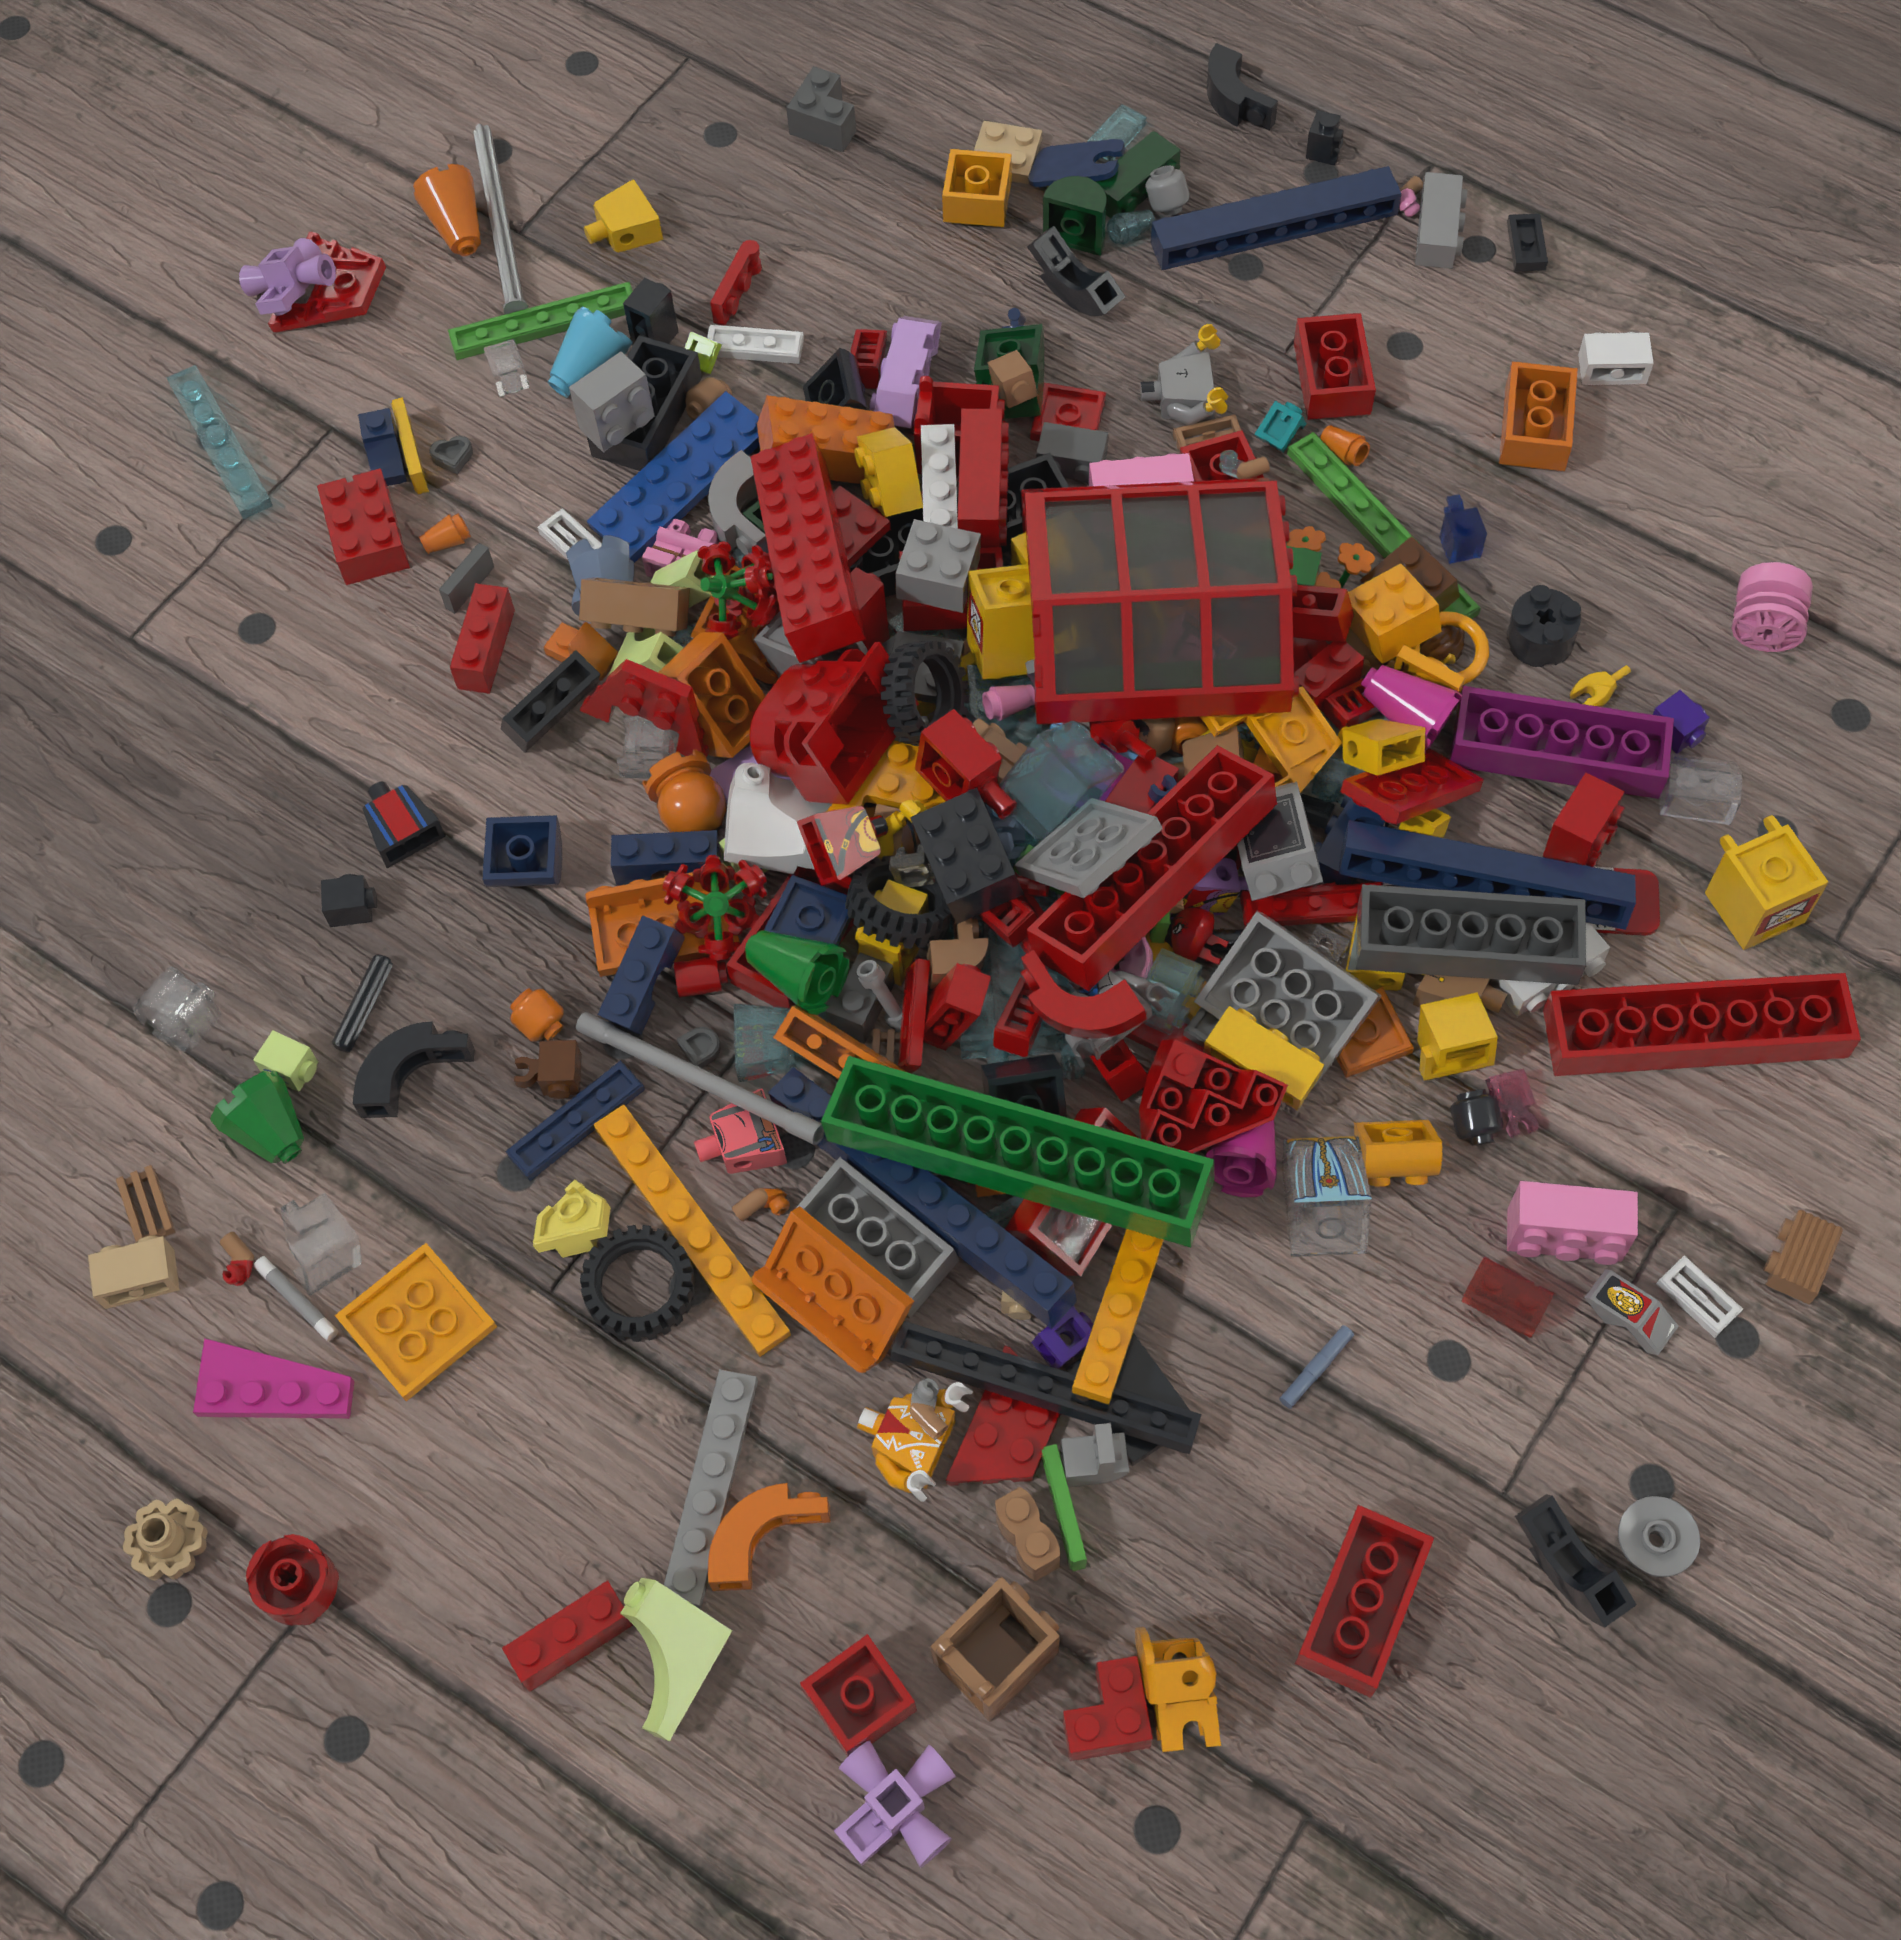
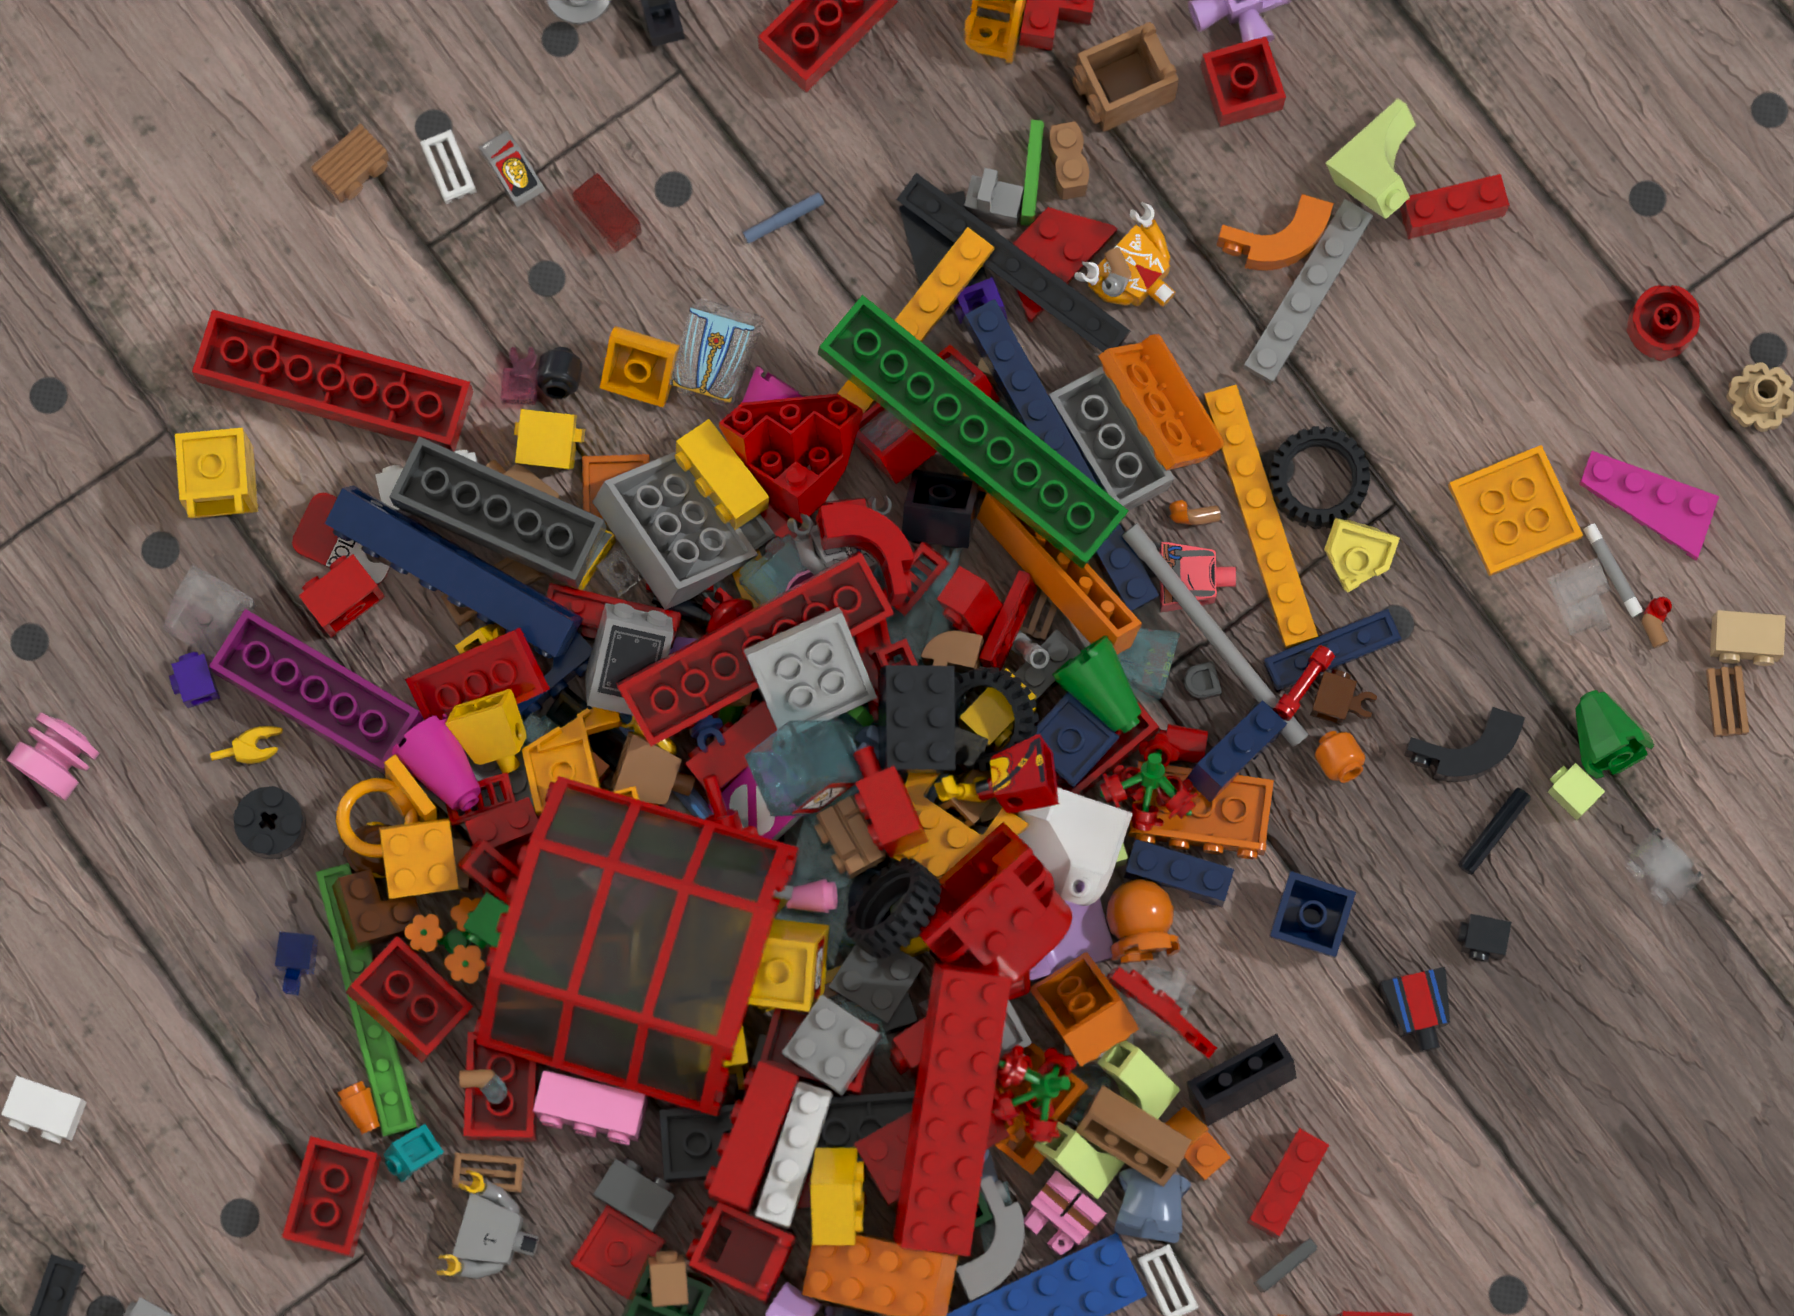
camera: 165 degrees left, 15 degrees up
orange brick [1499,361,1578,471] -> none
bright pink brick [1507,1181,1638,1265] -> none
none -> red brick [346,936,473,1063]
none -> red bar [1273,645,1335,721]

